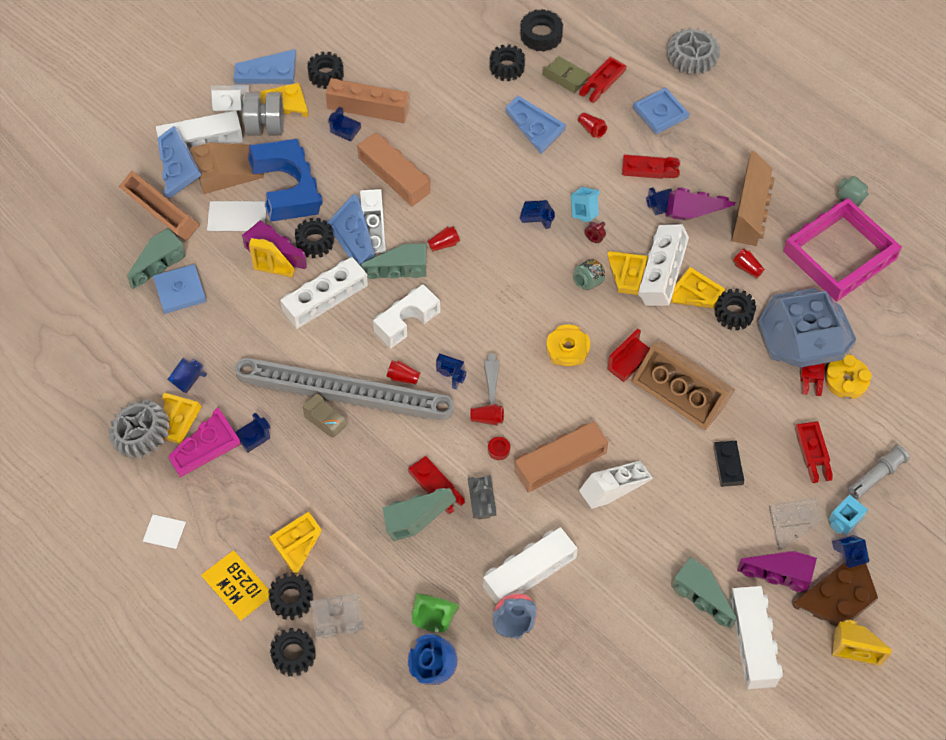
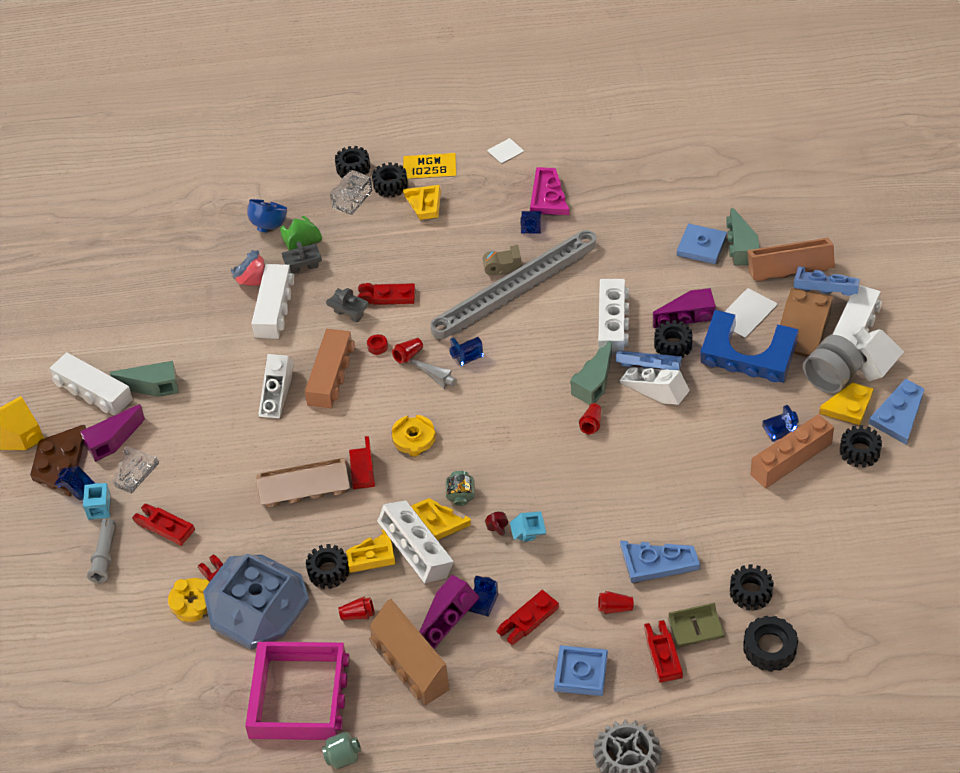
camera: 135 degrees right, 10 degrees down
light grey gear [108,399,171,459] -> none
yellow wing [162,392,202,444] -> none
clear blue bracket [167,358,208,393] -> none
yellow wing [249,238,295,278] -> none
nougat brick [357,132,431,206] -> none
white arch [373,284,440,349] -> none
sand green slope [382,488,456,541] -> none
red cone [386,360,421,385] -> none
clear blue bracket [519,200,555,229] -> none
black plate [713,440,745,487] -> none
none -> dark grey hips [281,242,322,274]

